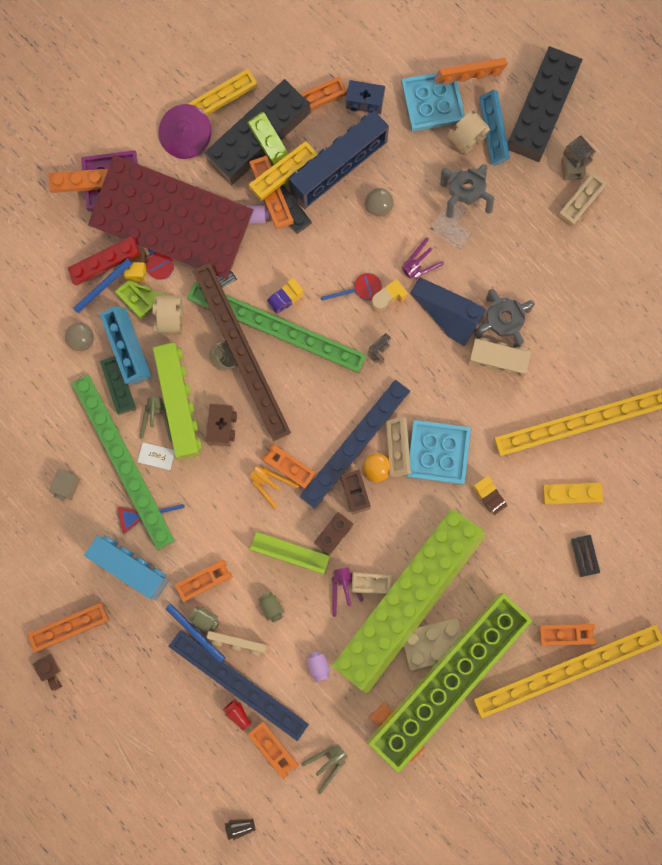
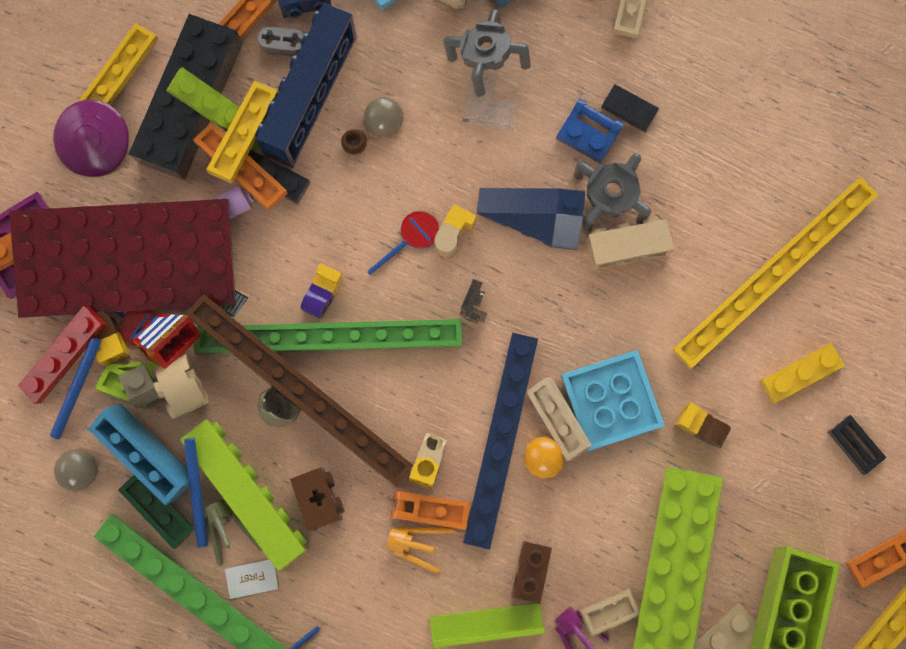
camera: 25 degrees left, 0 degrees up
reddish brown brick [341,470,371,515] -> none
magenta plant [402,238,444,279] -> none
none -> dark tan brick [118,364,160,409]
none -> red torso [133,314,201,369]
none -> blue bar [184,438,208,547]
none -> light grey beam [258,27,304,56]
none -> reddish brown plate [341,129,367,155]
none -> leg [409,433,447,489]
none -> blue plate [556,98,624,164]
none -> black tile [601,84,659,132]

